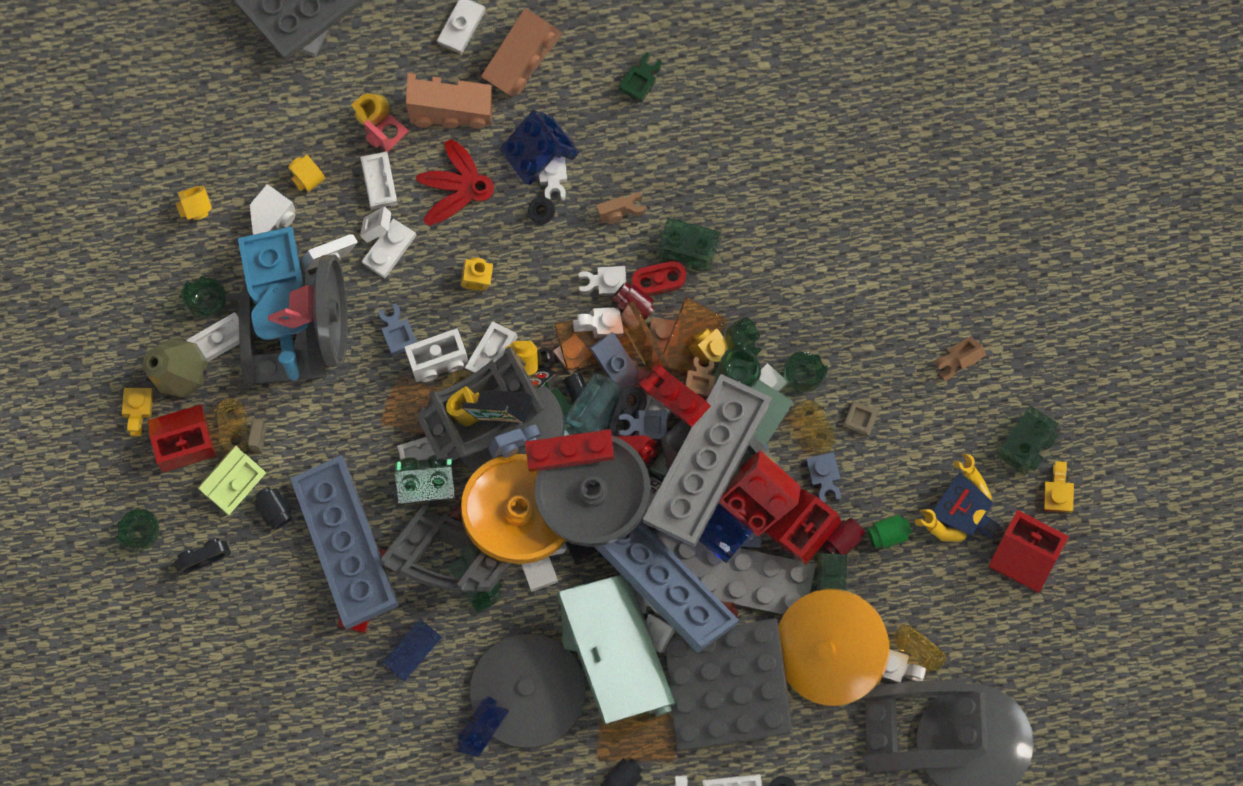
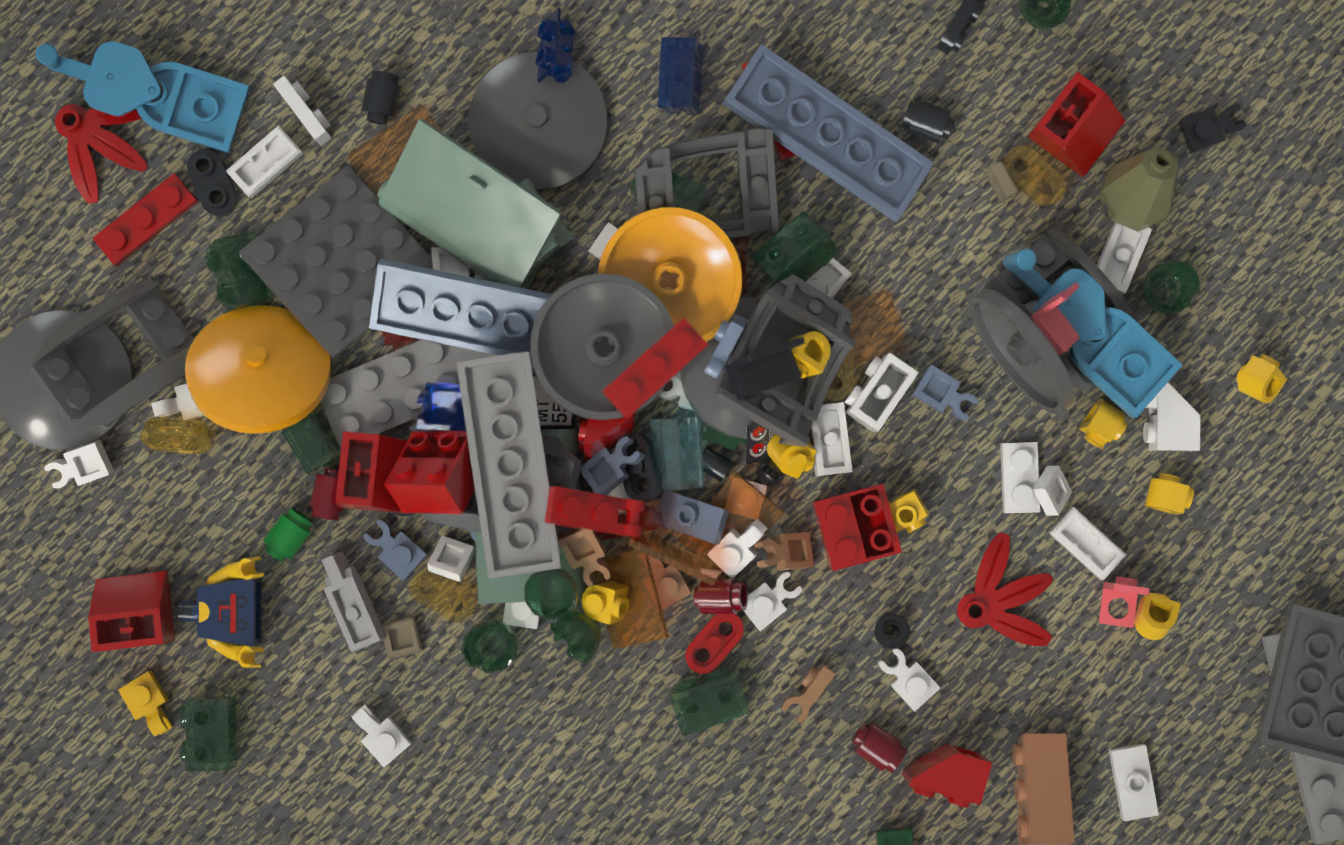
camera: 140 degrees right, 15 degrees up
yellow plate [122,388,153,436] -> none
yellowish green plate [197,446,266,515] -> none
white plate [300,234,358,272] -> none
nougat wedge [406,73,493,129] -> none
clear blue bracket [500,110,580,185] -> none
medium nougat plate [934,336,986,380] -> none
none -> white plate [44,439,114,488]
none -> clear green bracket [205,231,277,312]
none -> light grey hinge [321,551,386,652]
none -> white plate [352,704,412,767]
none -> white plate [427,536,475,582]
none -> medium nougat plate [754,532,814,571]
none -> red slope [811,484,902,571]
none -> dark red brick [852,722,907,773]
none -> red slope [901,743,992,808]
none -> yellow plate [1078,398,1127,449]
none -> black plate [1178,105,1247,154]

